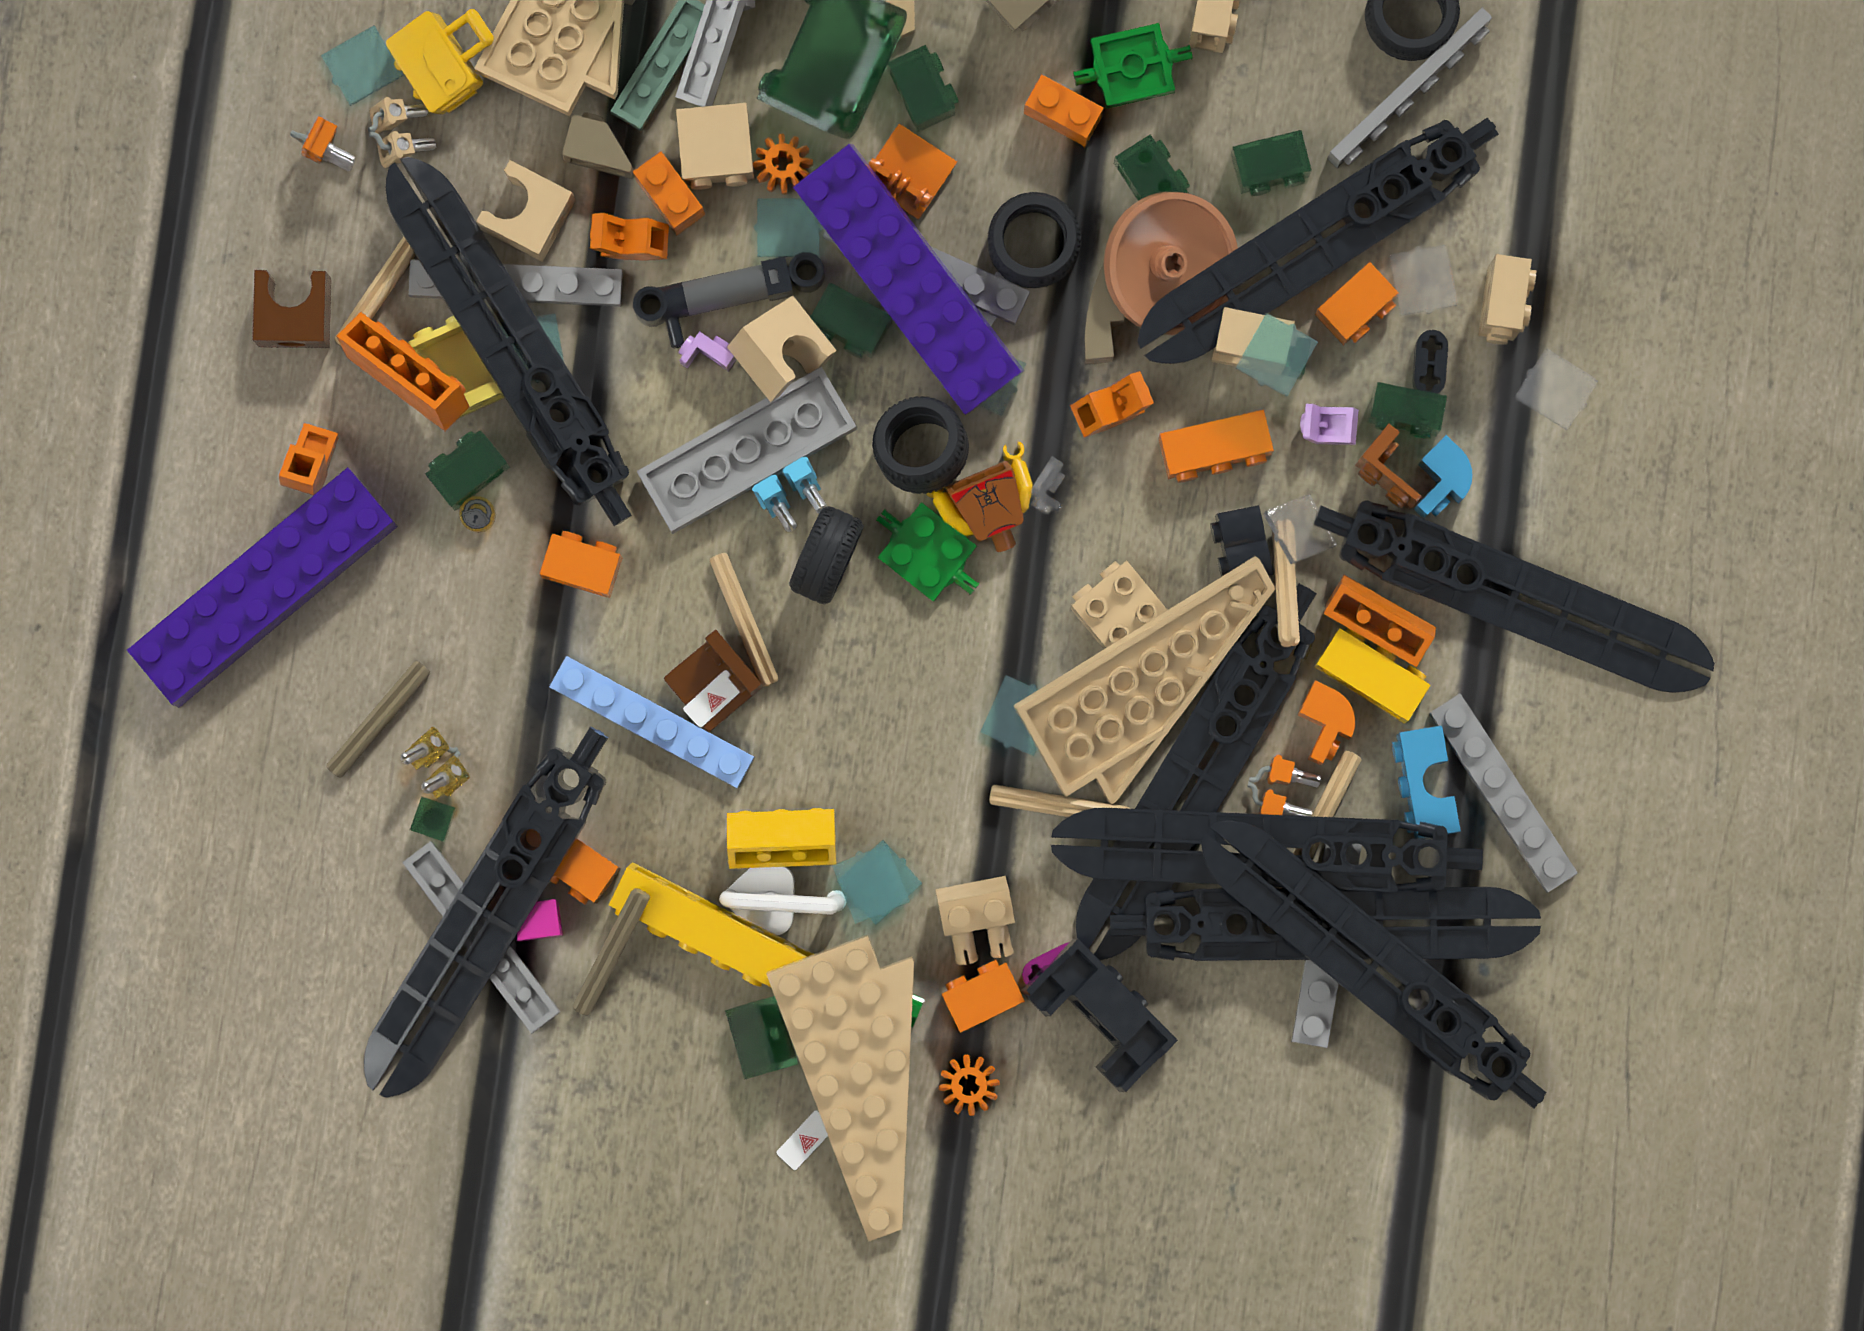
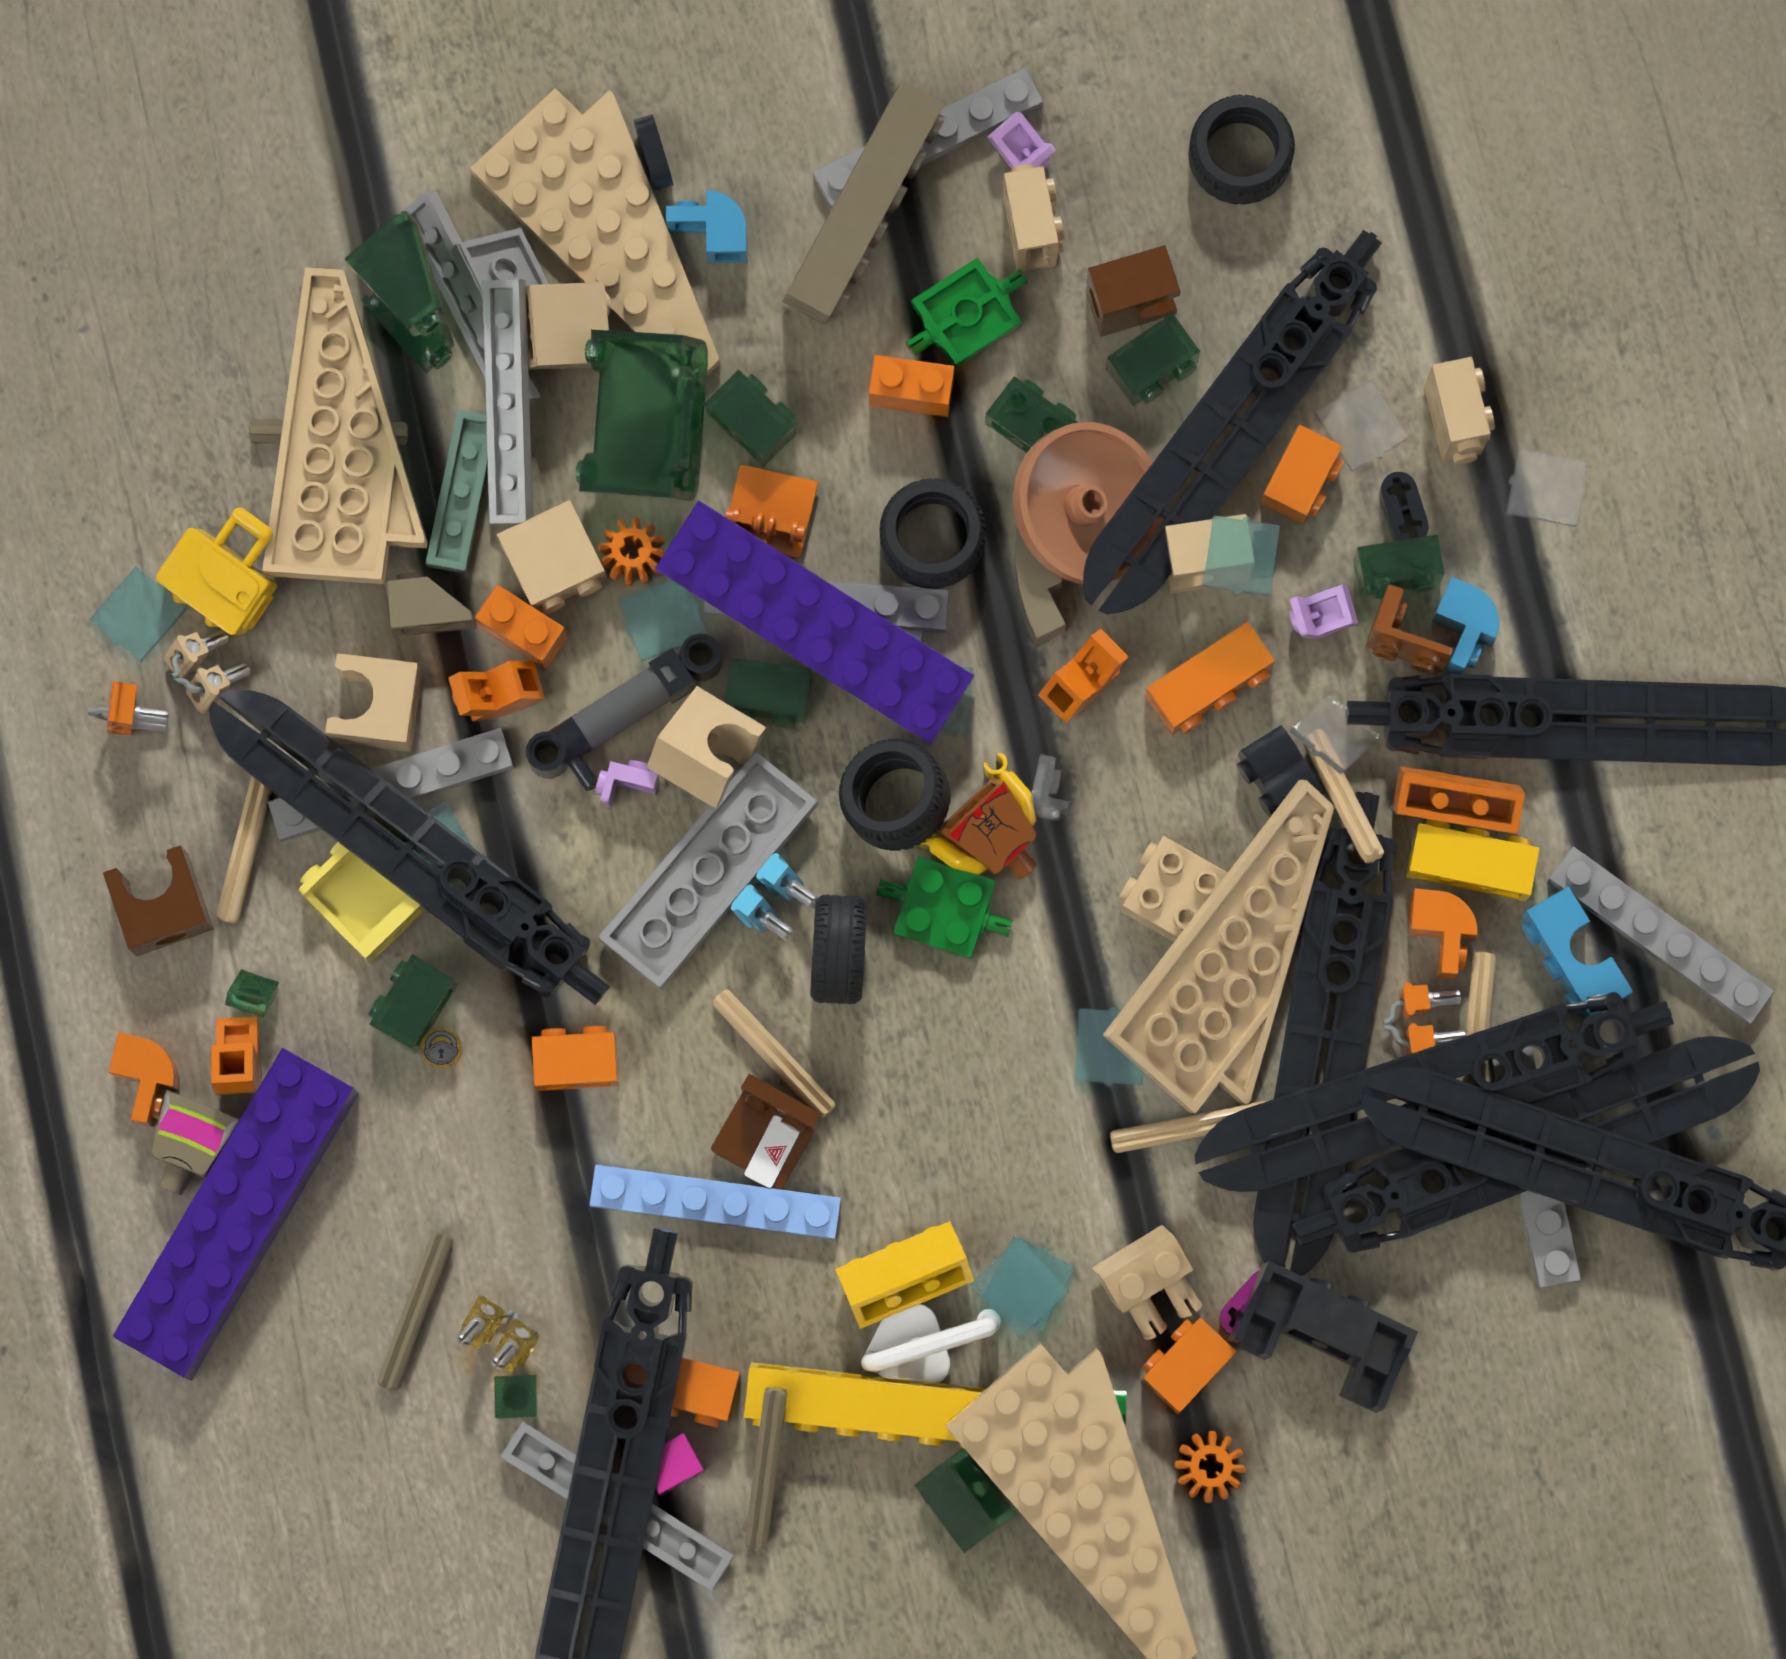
camera: 20 degrees left, 5 degrees down
orange brick [336,312,470,431] -> none
white sticker [776,1111,828,1170] -> none
light grey plate [1327,7,1492,168] -> none
none -> orange brick [109,1032,180,1128]
none -> torso [151,1090,240,1196]
none -> clear green plate [225,969,279,1018]
none -> reddish brown piece [1086,245,1181,337]

